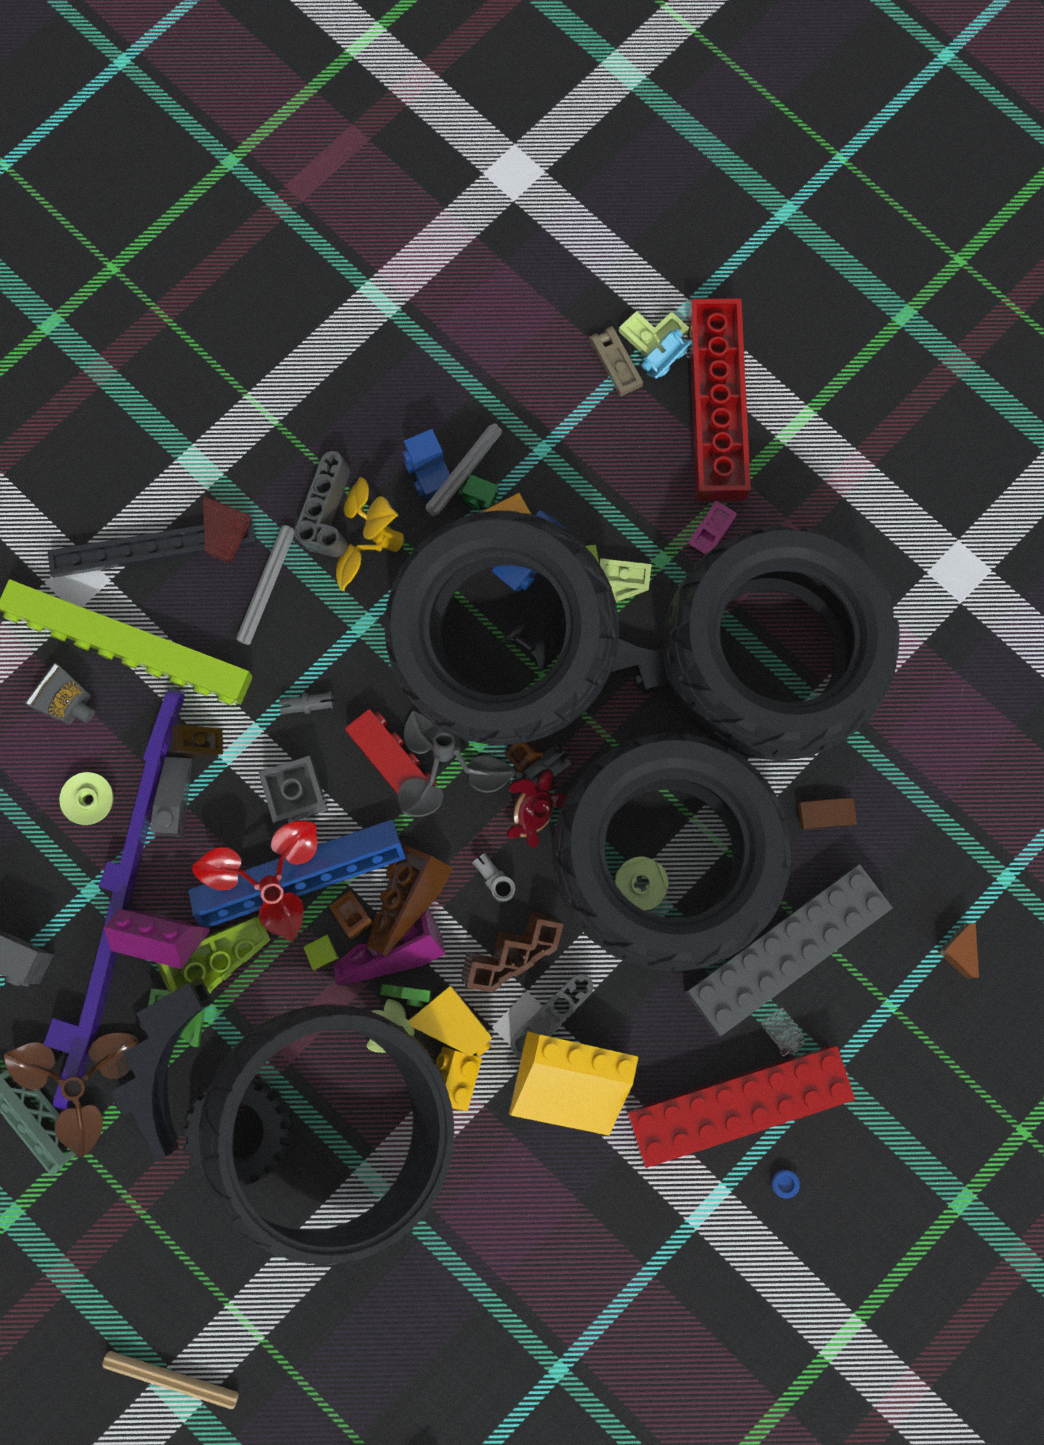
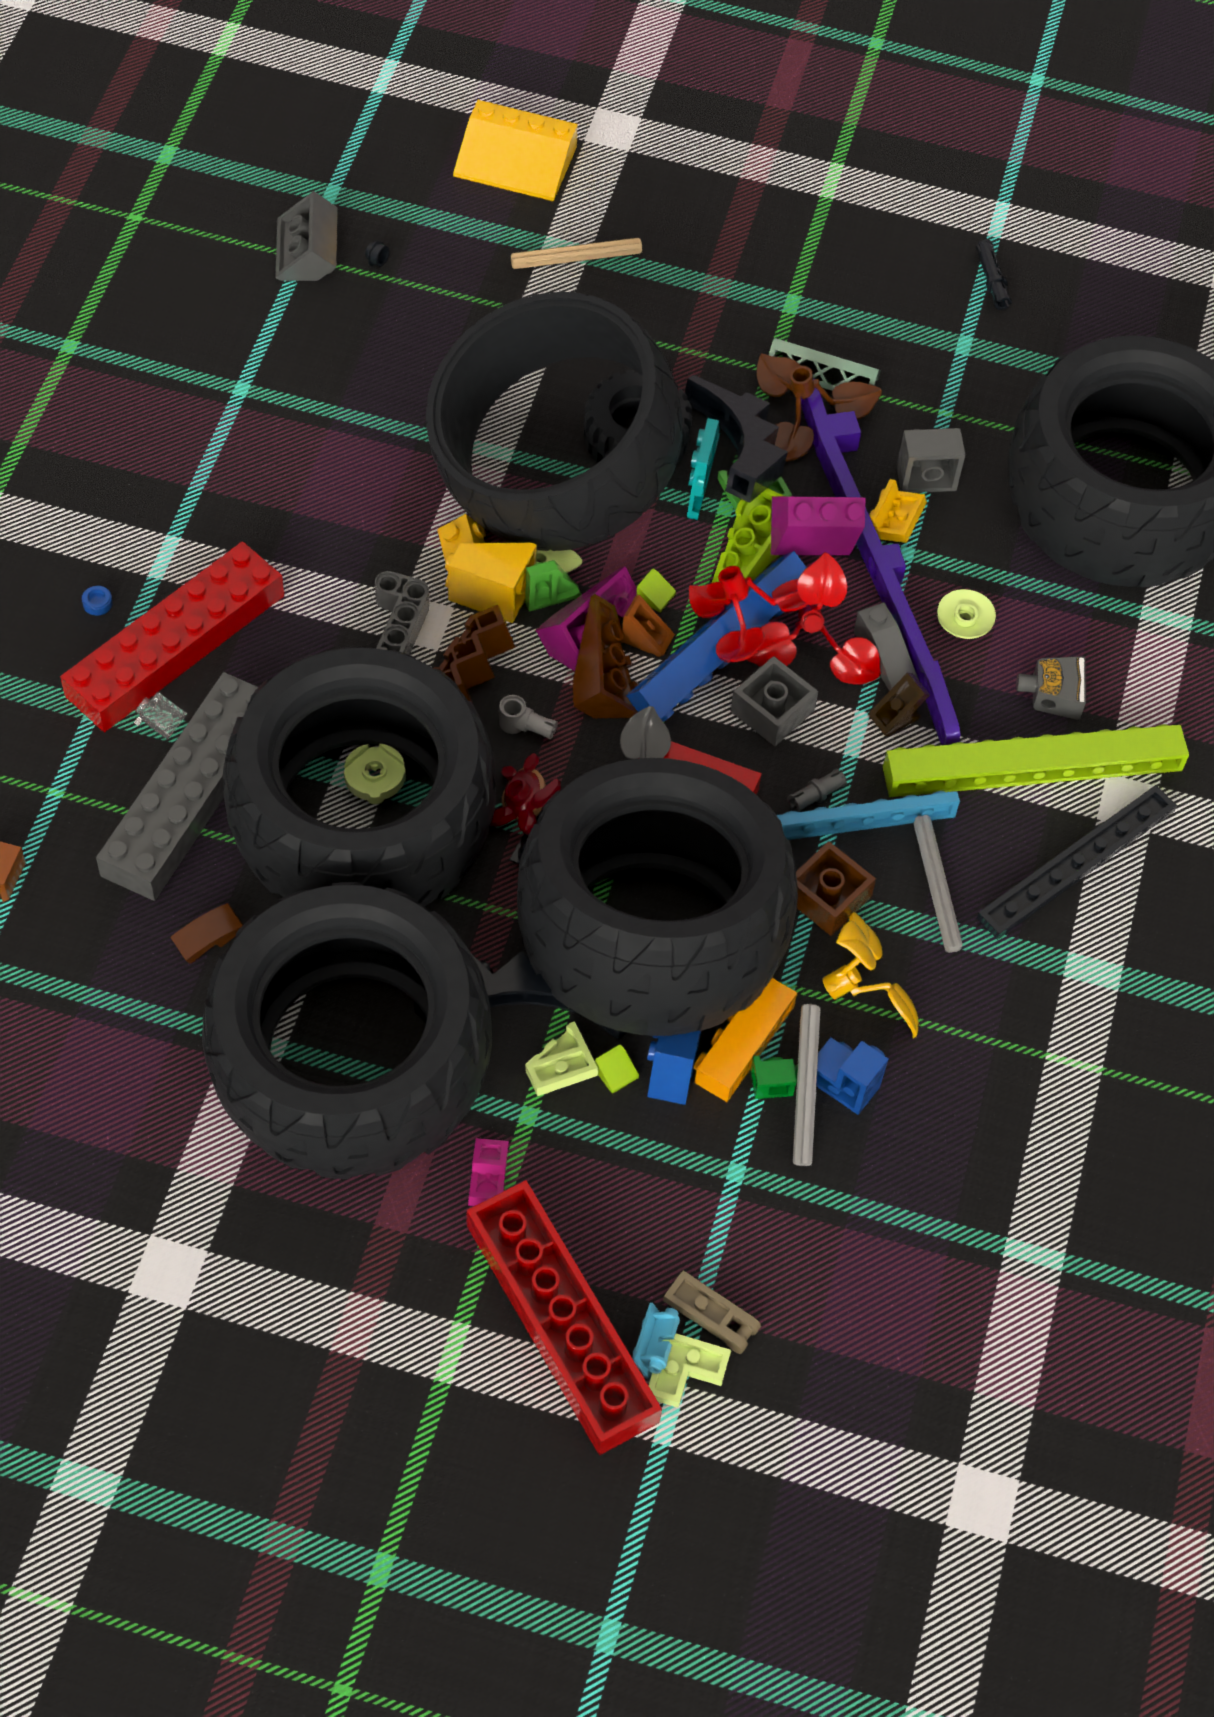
camera: 150 degrees right, 20 degrees down
clear red wing [203,497,251,564] -> none
dark grey beam [294,451,351,557] -> none
yellow slope [509,1031,638,1135] -> none
none -> teal wing [687,418,720,520]
none -> red plant [746,552,881,685]
none -> dark azure plate [777,791,960,840]
none -> reddish brown brick [796,841,876,936]
none -> yellow bracket [869,479,927,543]

